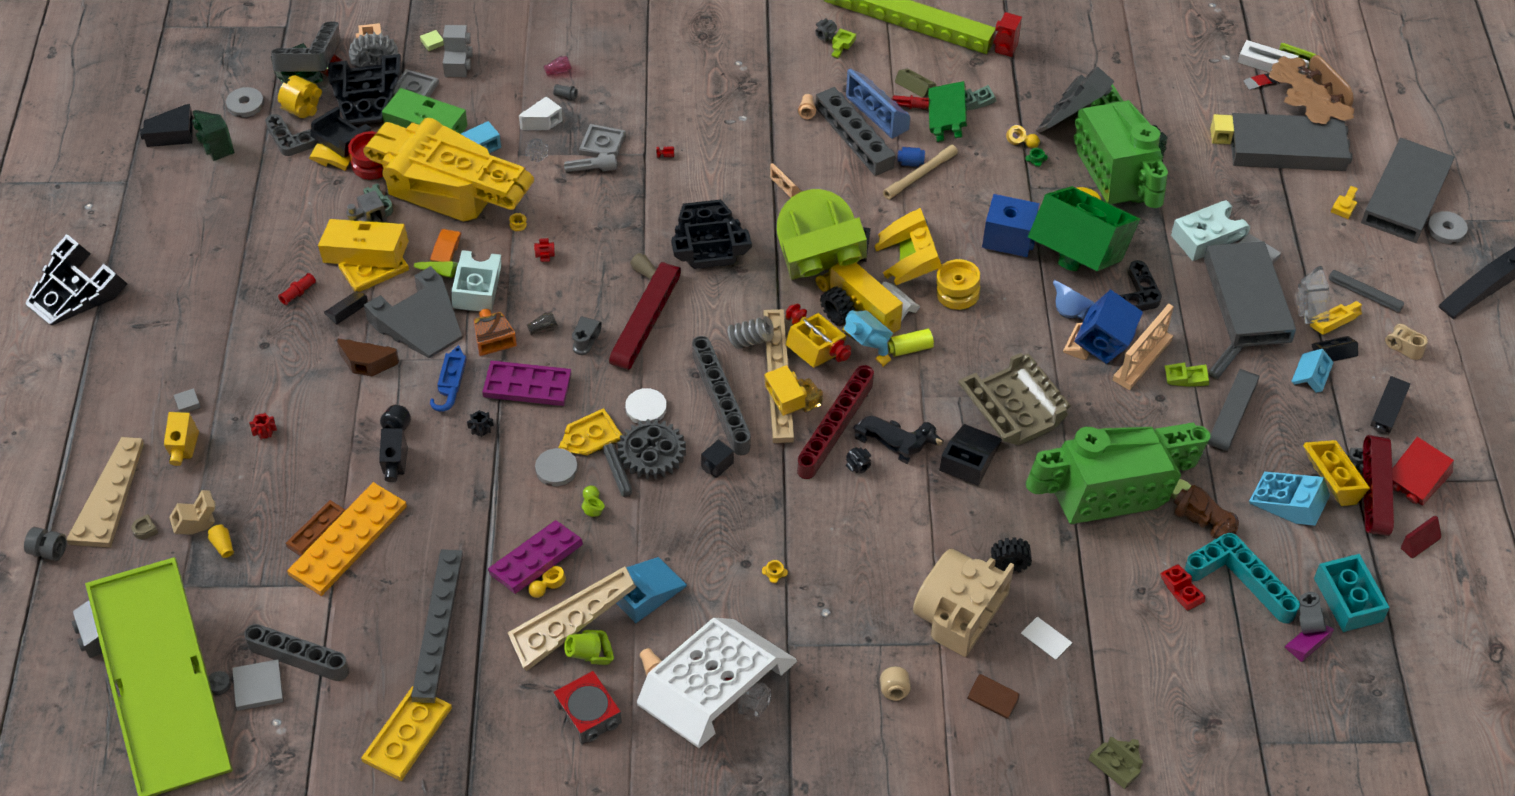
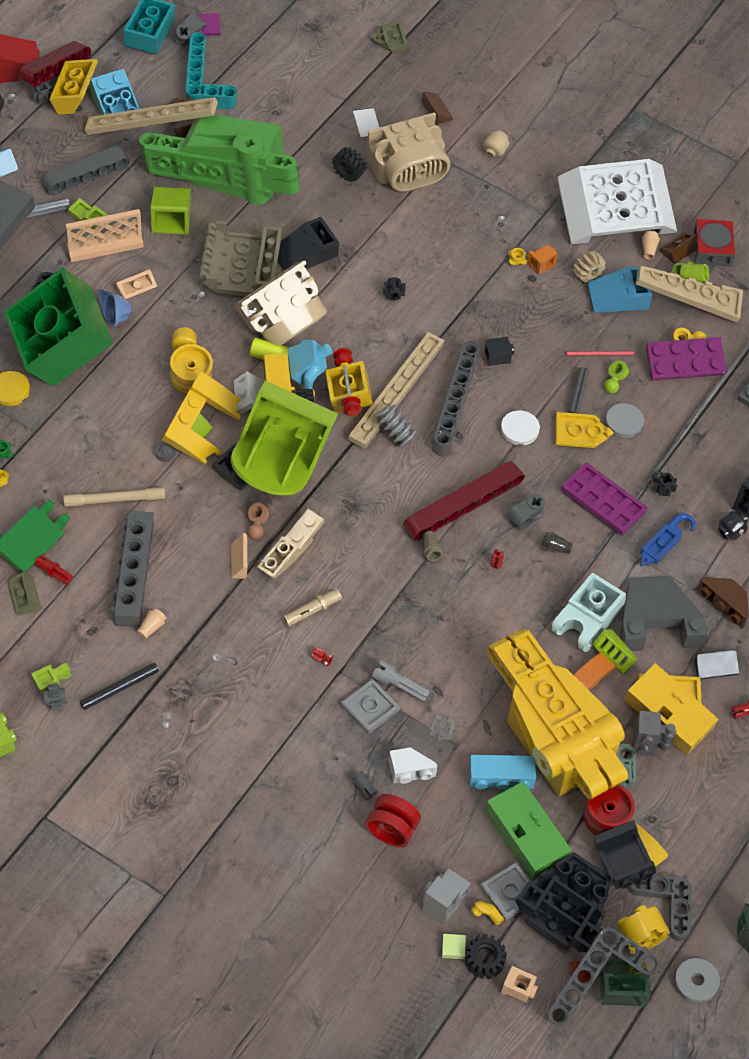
camera: 150 degrees left, 5 degrees up
light grey gear [349,32,399,68] -> none
torso [474,309,517,356] -> none
red gear [534,238,555,262] -> none
clear pink cone [543,55,572,76] -> none
dark grey gear [618,419,686,479] -> none
black wedge [671,199,752,269] -> none
yellow brick [764,365,807,416] -> none
dark red beam [797,365,874,479] -> none
clear yellow brick [798,378,823,413] -> none
medium blue slope [846,69,910,139] -> none
black animal [853,416,944,464] -> none
blue brick [897,147,925,167] -> none
blue brick [982,194,1040,257] -> none
blue brick [1074,289,1143,364] -> none
red slope [1160,564,1205,611] -> none
dark red slope [1401,516,1441,559] -> none
none -> black piece [80,663,159,710]
none -> tan plate [85,97,218,135]
none -> lime slope [151,187,191,235]
none -> yellow head [172,327,197,351]
none -> brick [234,260,327,346]
none -> tan slope [257,509,325,579]
none -> tan pin [282,588,342,627]
none -> red wheel [365,794,421,847]
none -> black tyre [465,934,507,979]
none -> yellow arm [471,901,504,926]
none -> red piece [490,549,504,569]
none -> orange brick [527,244,558,275]
none -> coral axle [566,351,634,356]
none -> tan gear [573,251,606,282]
none -> reddish brown slope [660,232,698,264]

